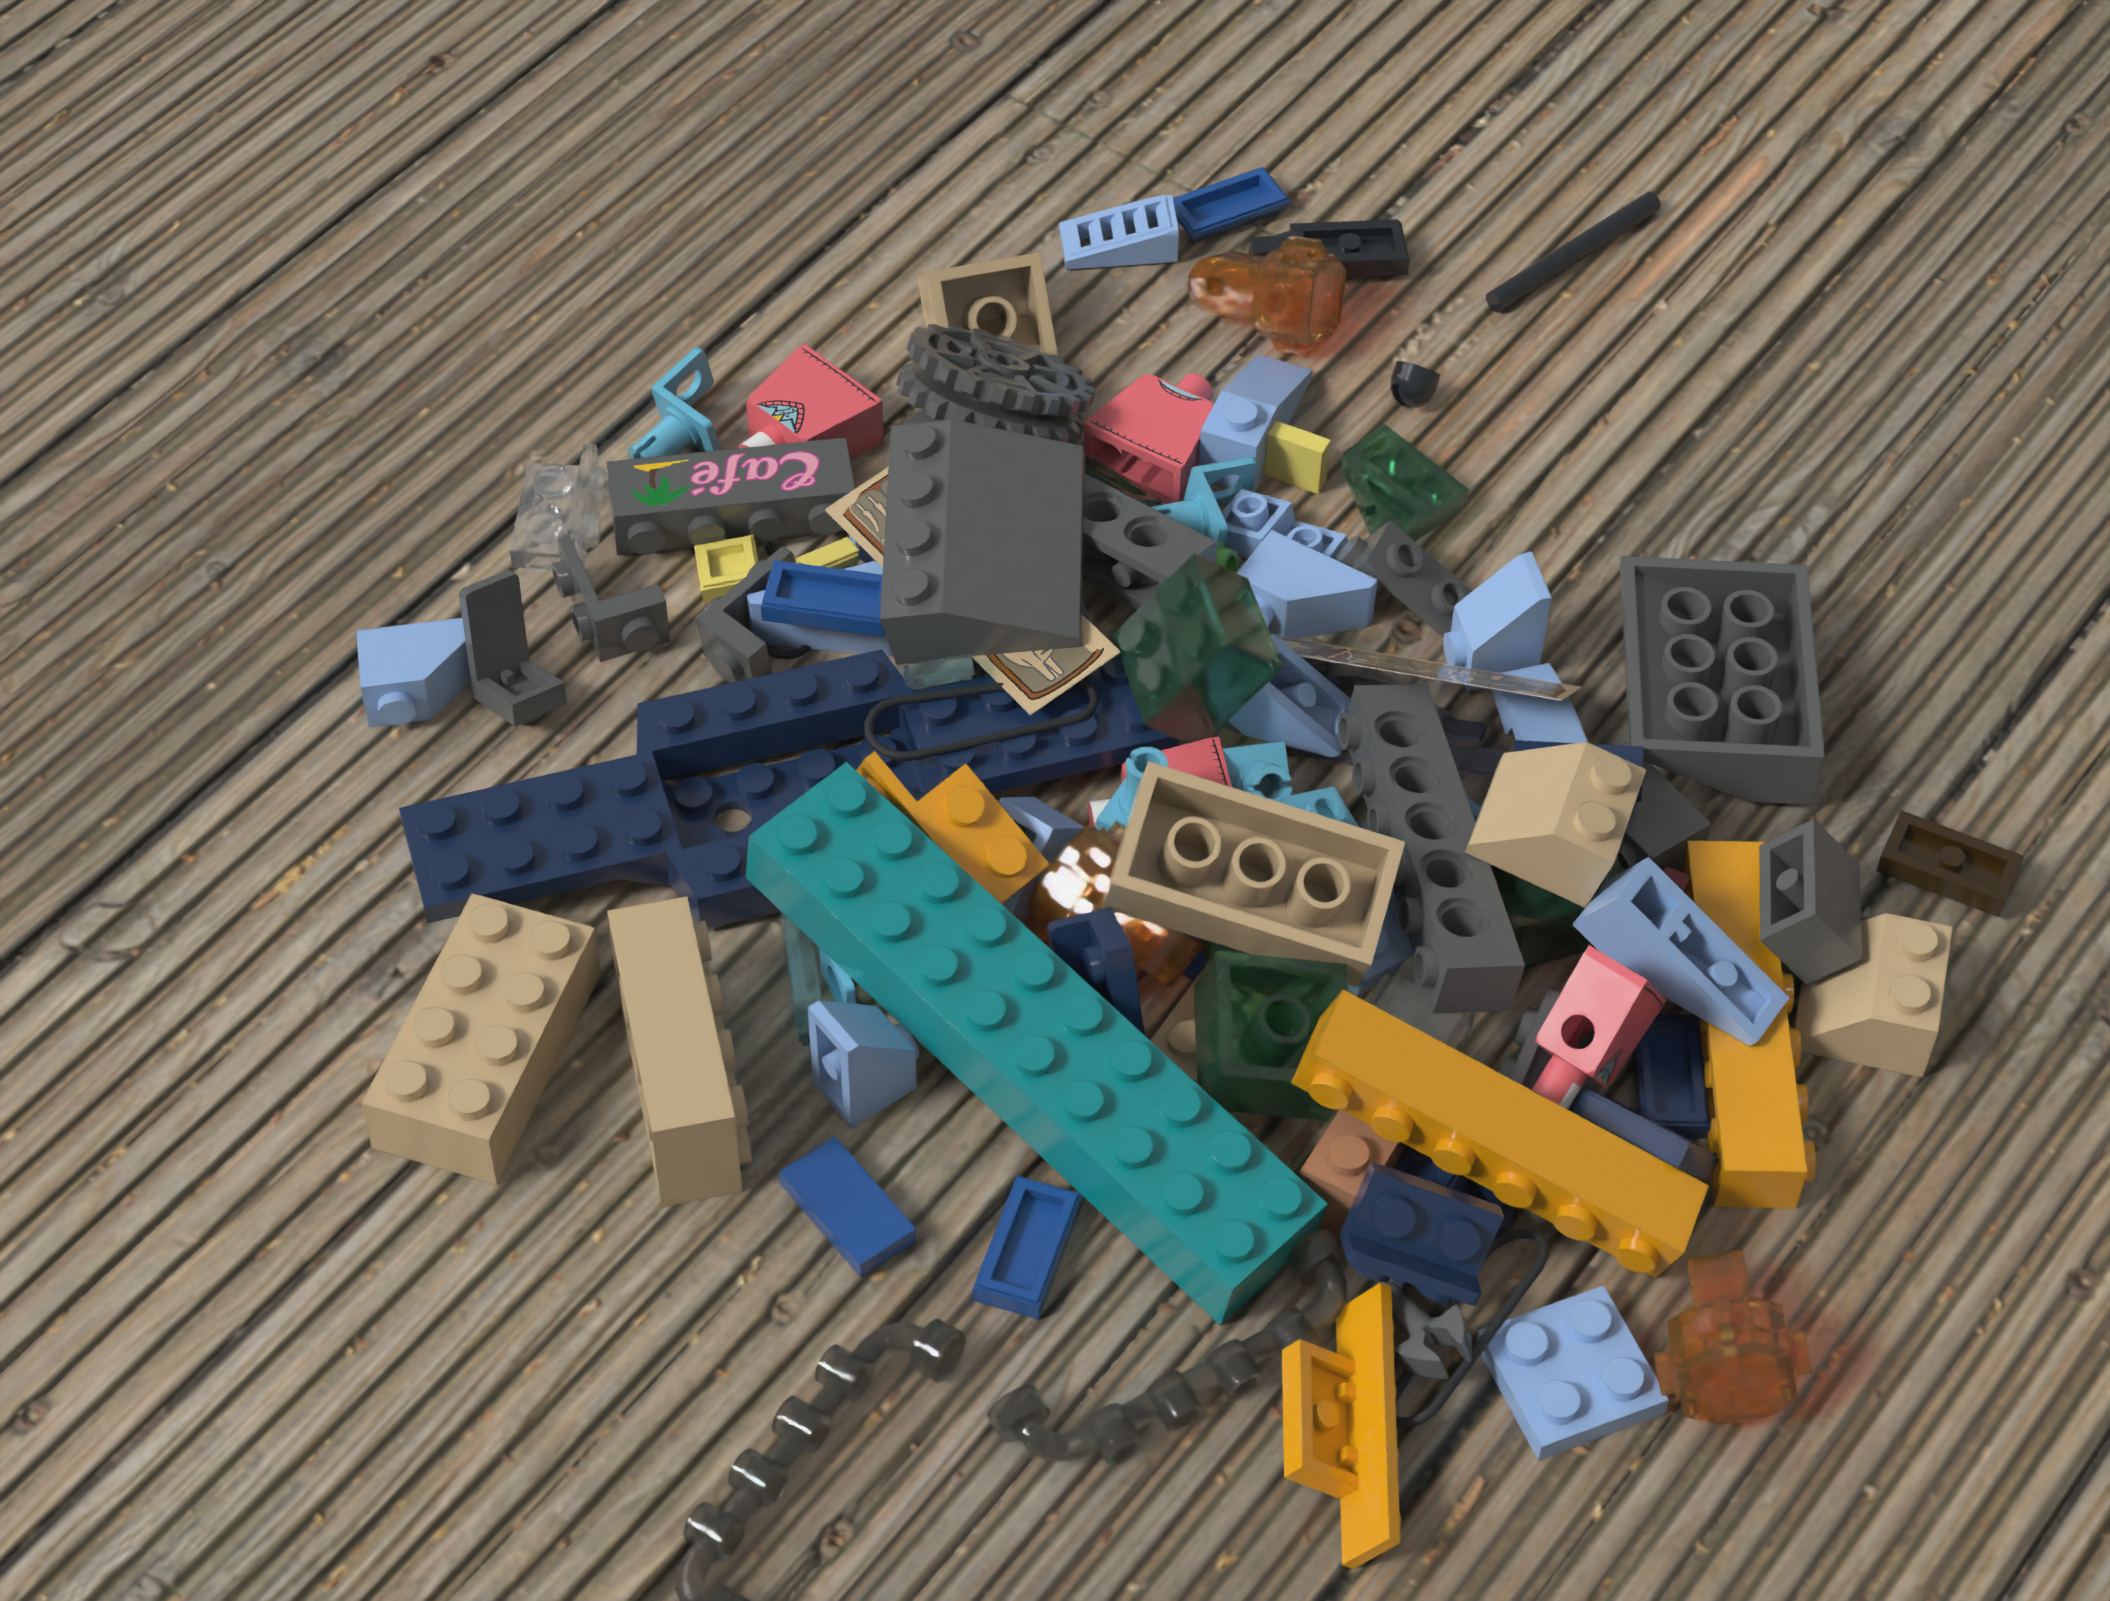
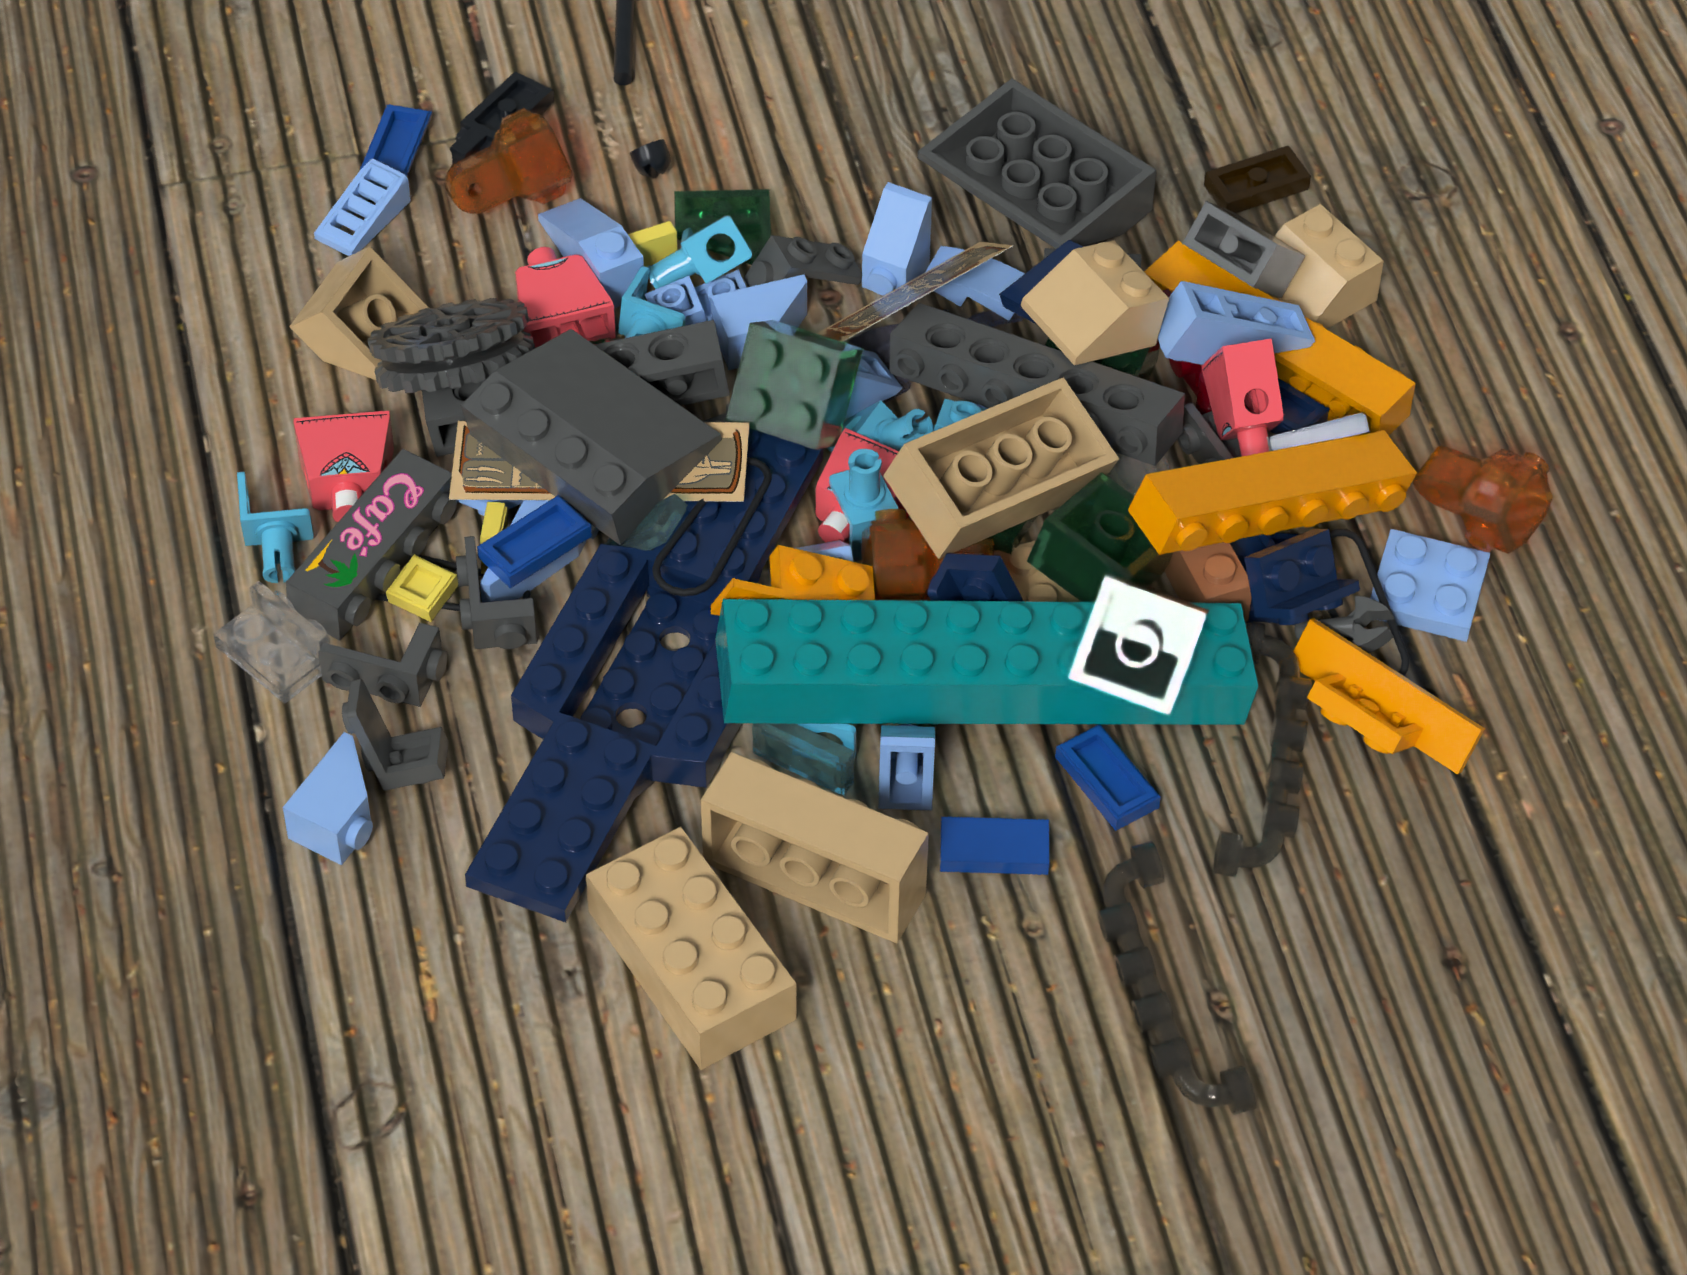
camera: 50 degrees left, 0 degrees up
none -> medium azure bracket [648,215,752,289]
none -> clear smoke slope [1068,574,1210,715]

